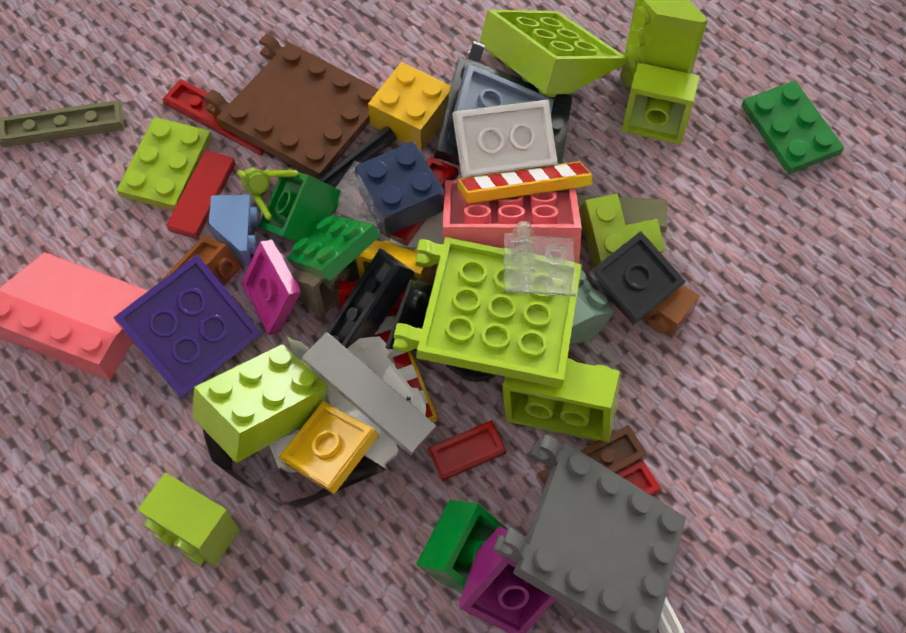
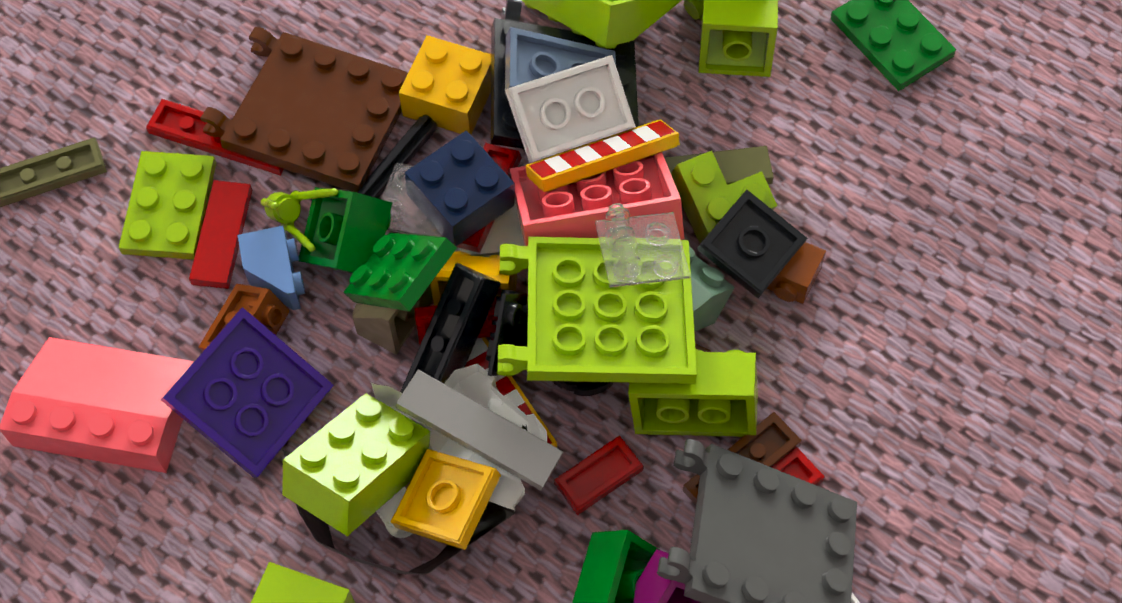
camera: 10 degrees left, 0 degrees up
dark pink plate [241,240,301,335] -> none

